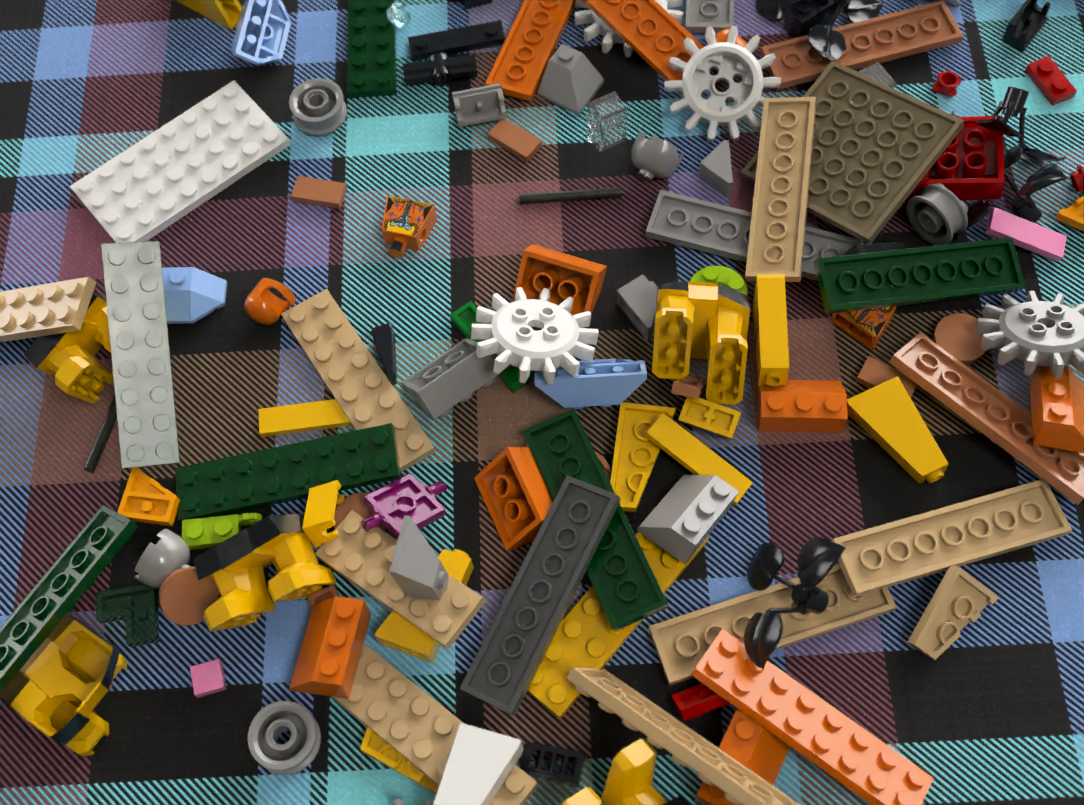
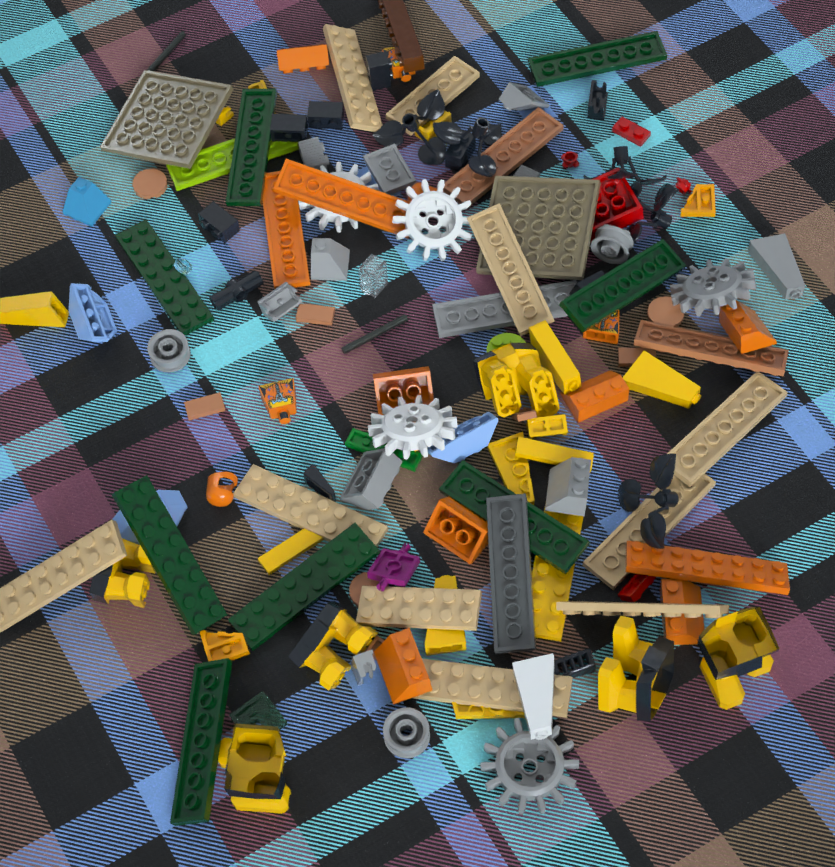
camera: 30 degrees left, 5 degrees down
white plate [70,81,291,243] -> none
pearl dark grey bar [83,396,117,473] -> none
light grey cylinder [134,529,190,588] -> none
nougat tile [158,566,219,626] -> none
lime hinge [182,513,262,550] -> none
bright pink tile [190,659,227,698] -> none
yellow hinge [302,480,345,548] -> none
light grey slope [389,515,449,600] -> none
black plate [408,20,506,62] -> none
light grey slope [617,275,657,342] -> none
light grey cylinder [631,133,684,181] -> none
light grey slope [698,140,733,197] -> none
tan wing [907,565,999,660] -> none
bright pink tile [986,207,1067,262] -> none
none -> light grey hinge [350,649,376,686]

